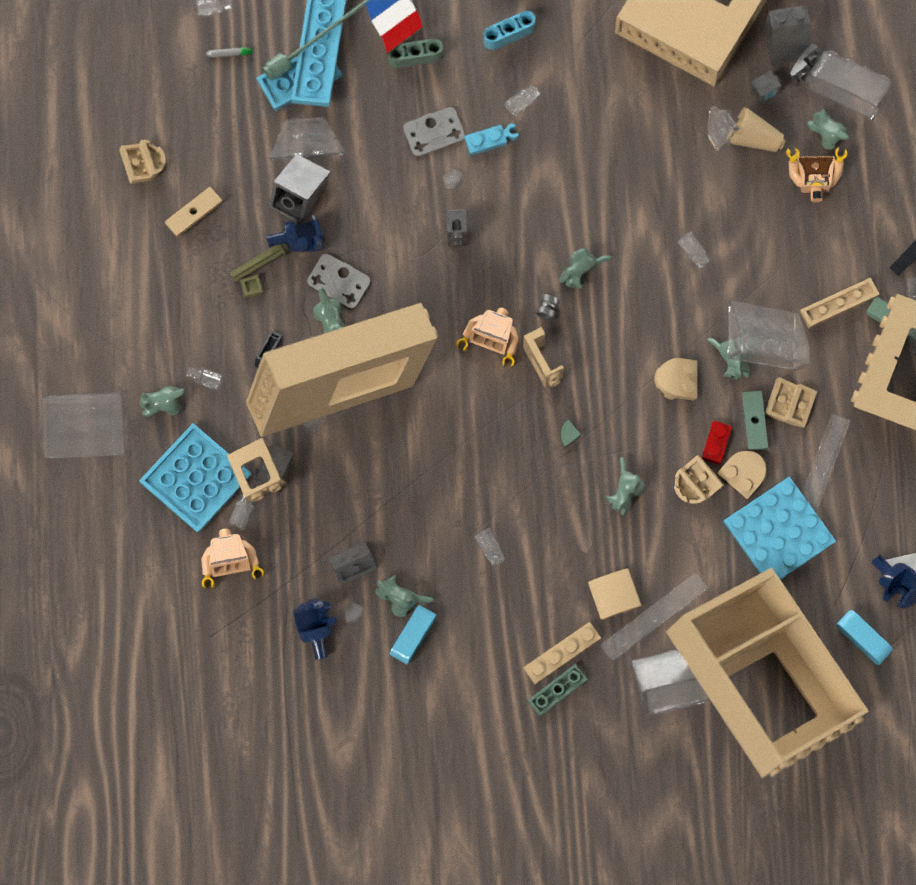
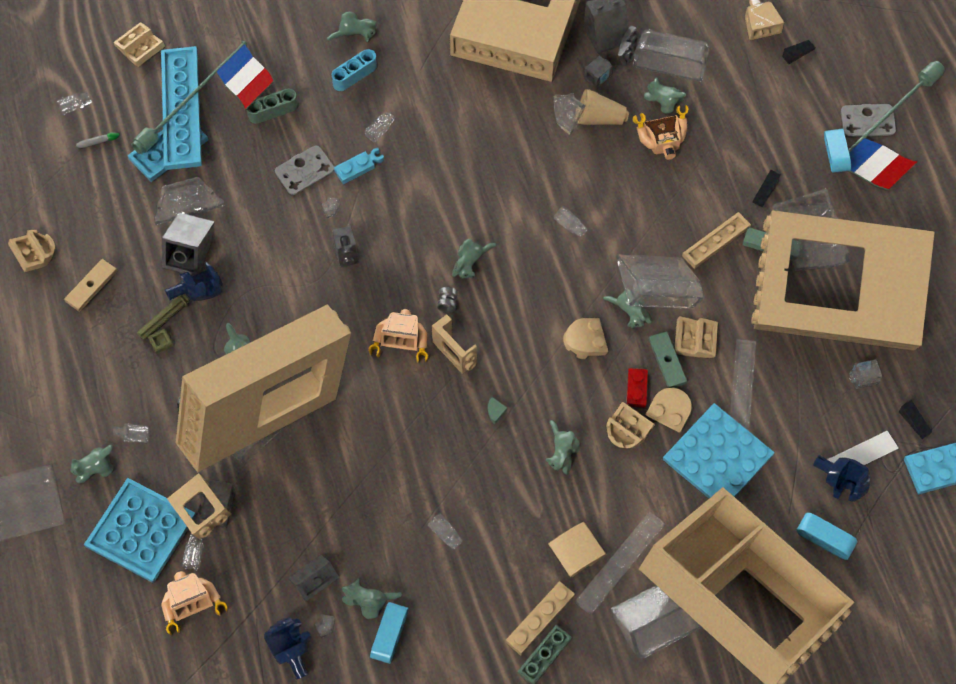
camera: 15 degrees left, 10 degrees down
light grey axle [307,254,370,309] -> none

